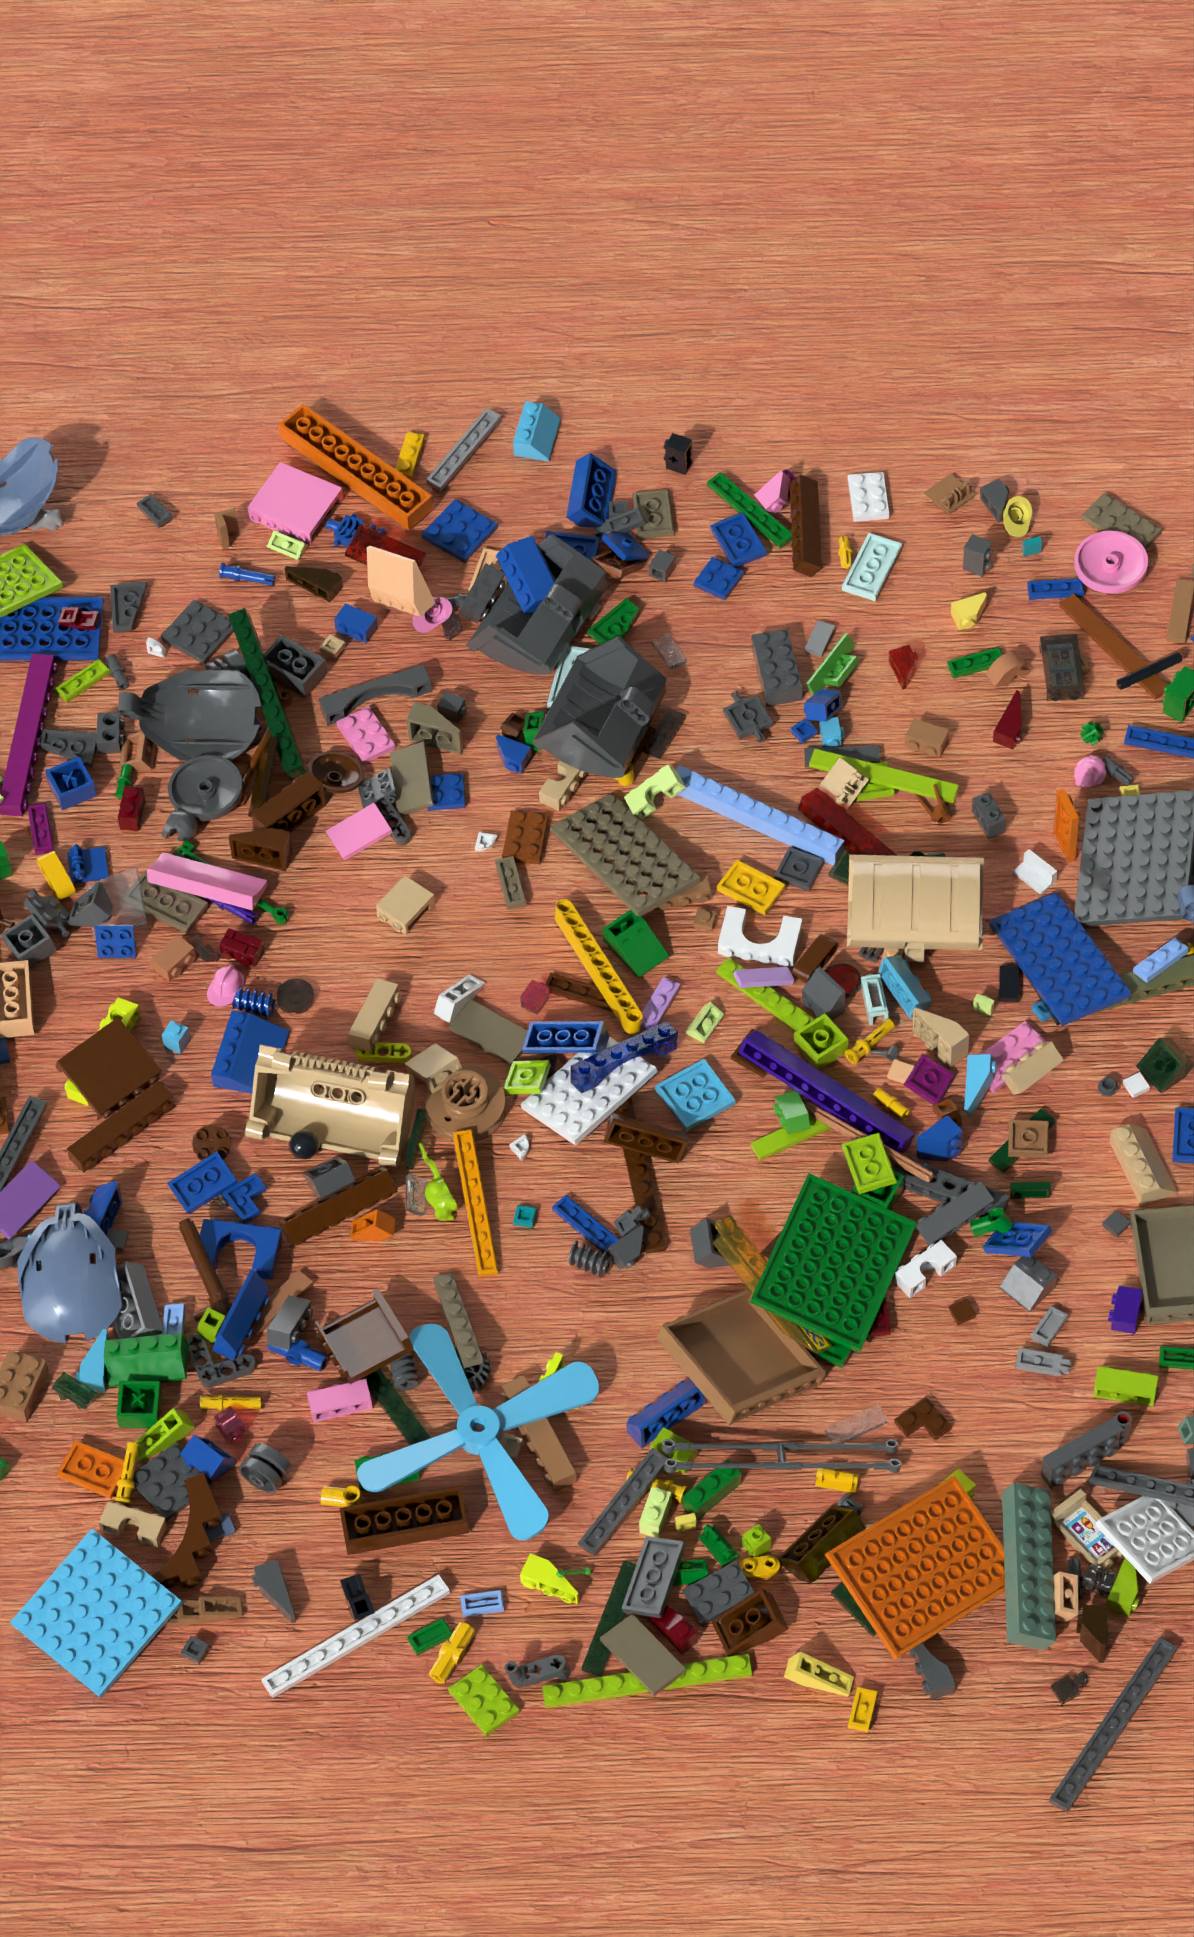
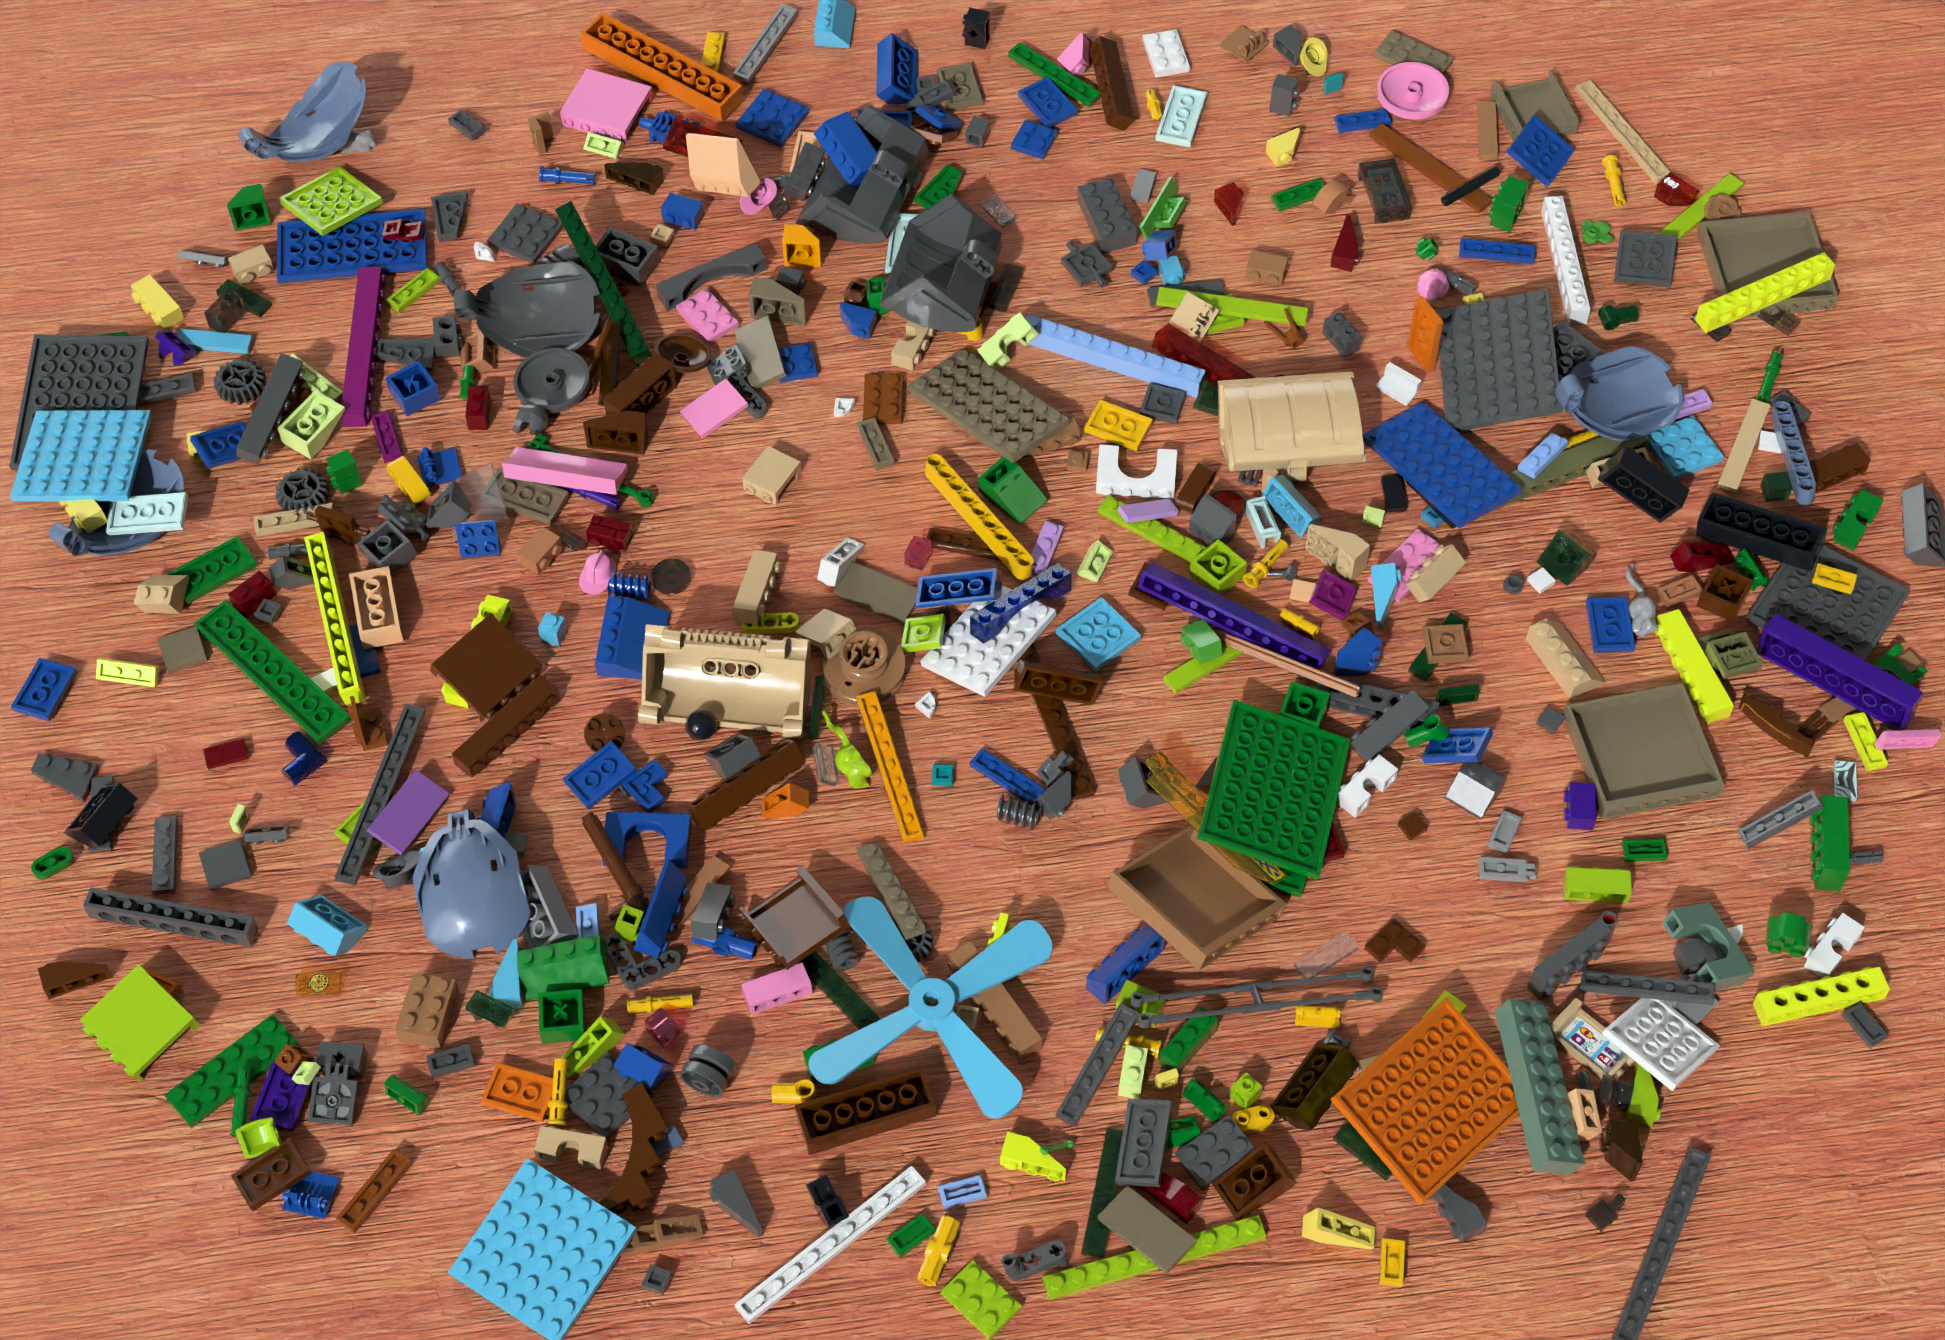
camera: 10 degrees left, 0 degrees up
lime tile [841,1133,897,1194] -> none
none -> dark grey plate [426,1044,475,1079]
none -> light orange slope [782,224,821,267]

